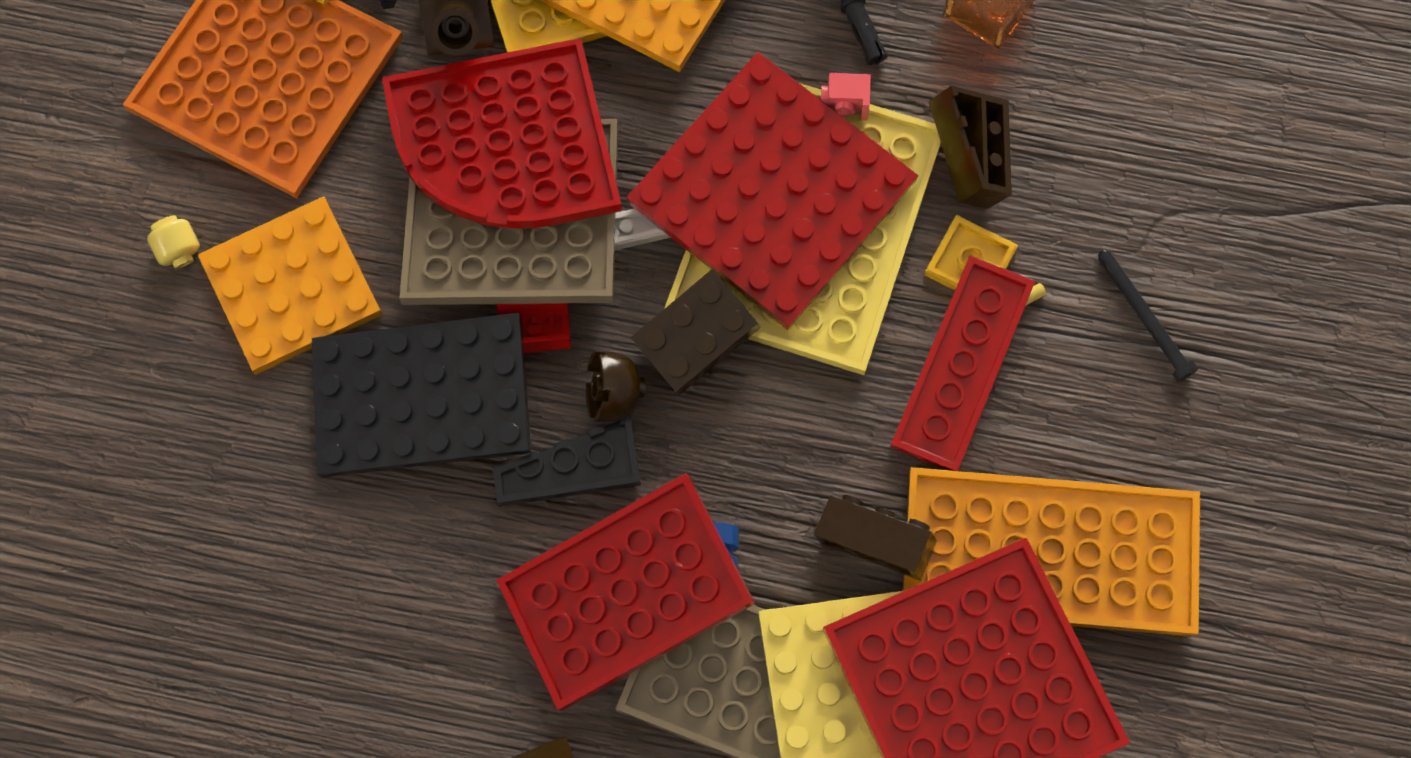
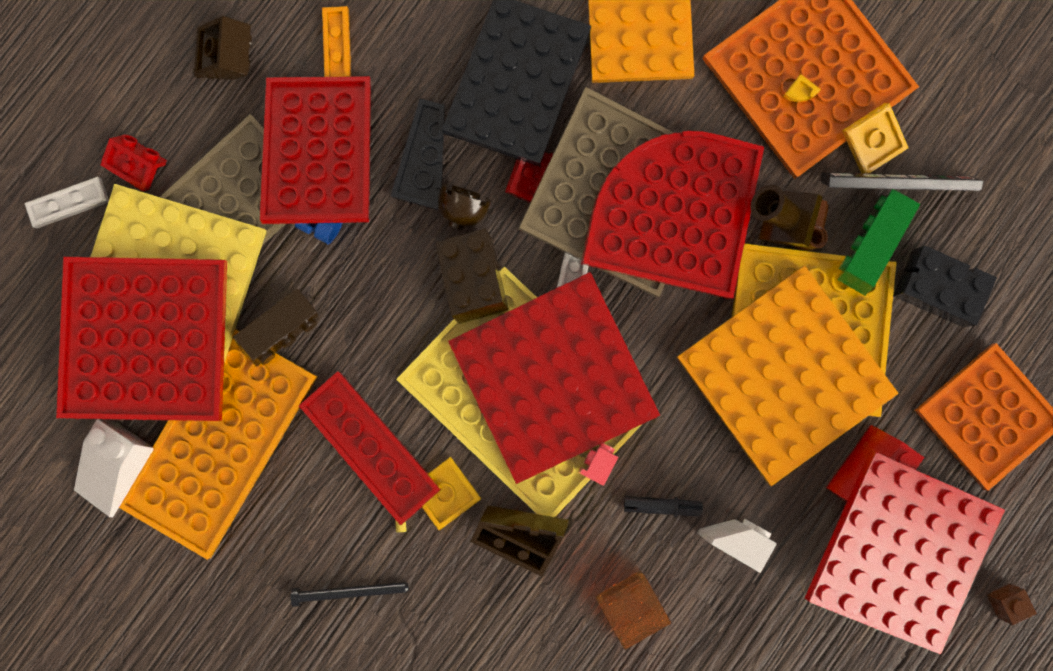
camera: 110 degrees right, 15 degrees up
none -> white slope [74,419,154,517]
none -> light orange tile [322,6,351,77]
none -> yellow tile [783,74,821,102]

